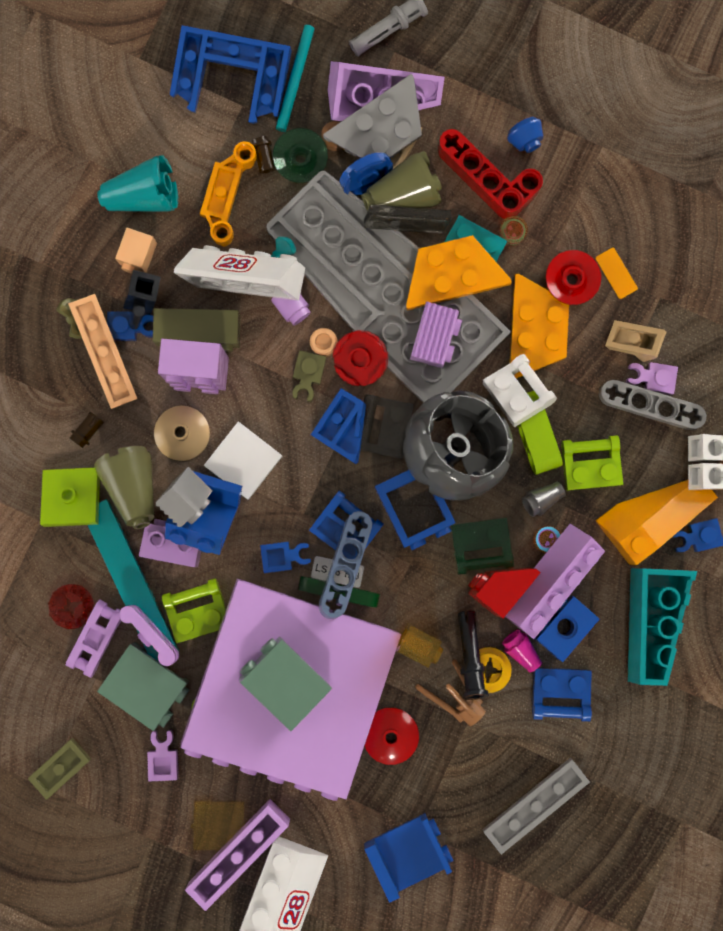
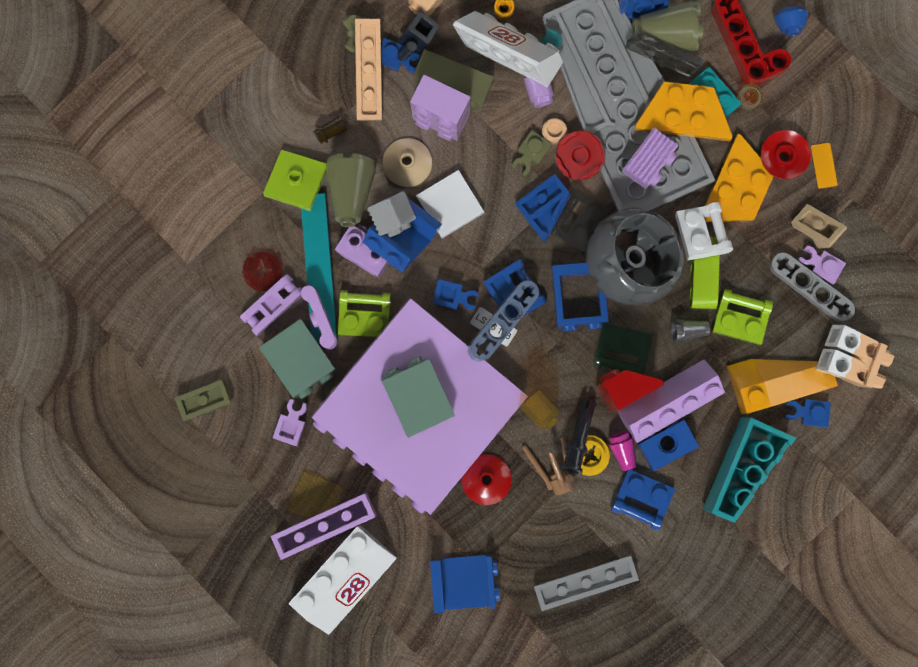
camera: 30 degrees right, 0 degrees up
dark green beam [297,576,380,608] -> none
tile [533,525,561,553] -> none

